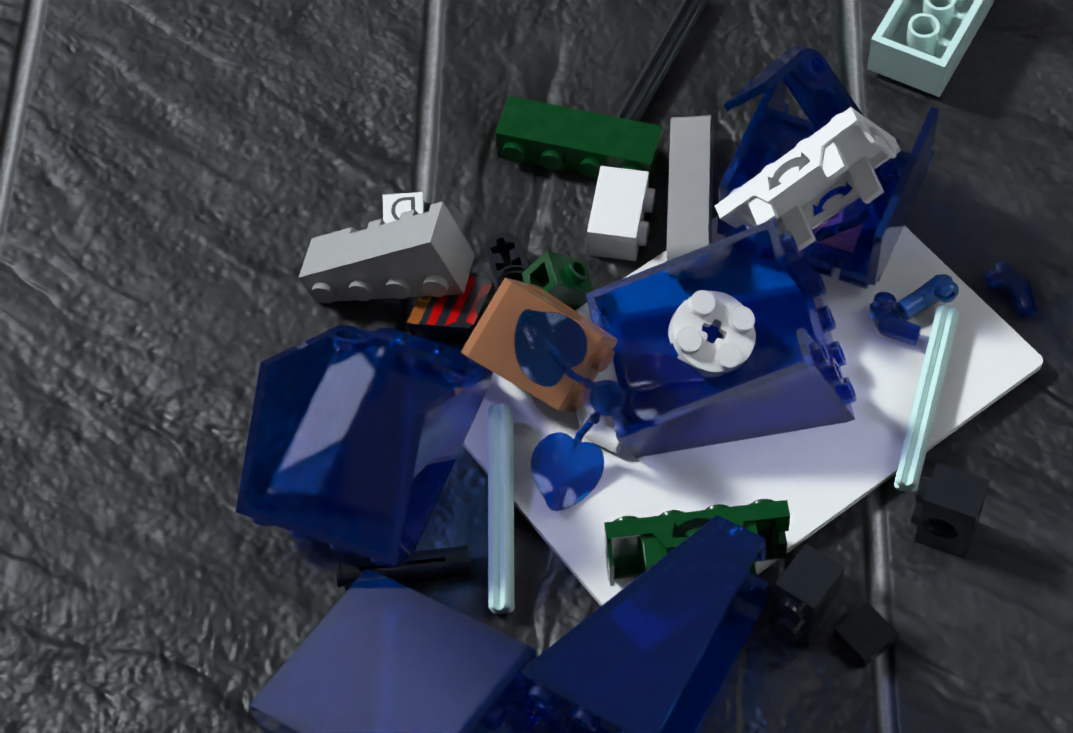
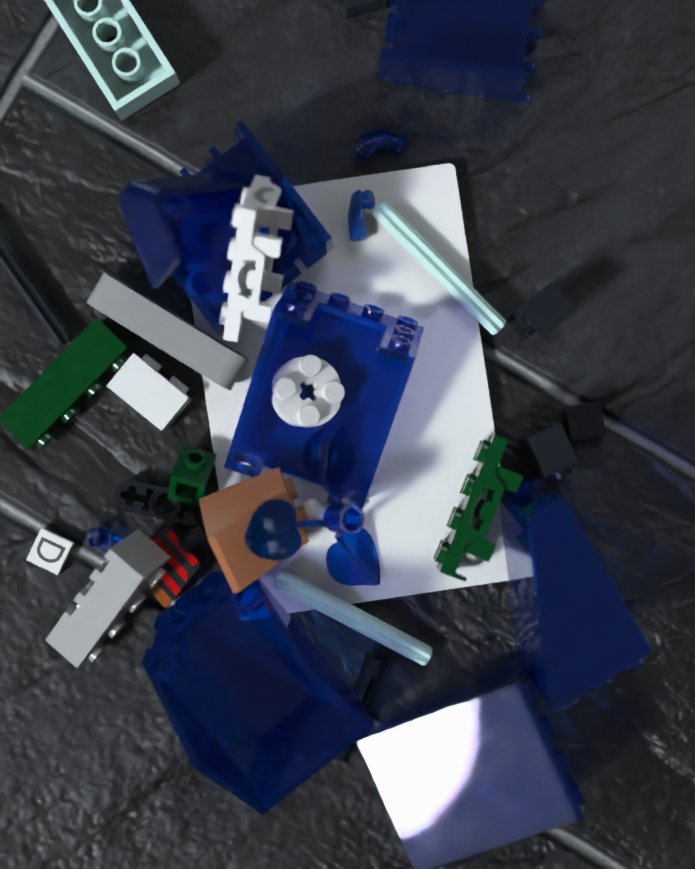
camera: 65 degrees left, 30 degrees up
clear blue arm [869,292,922,347] -> none

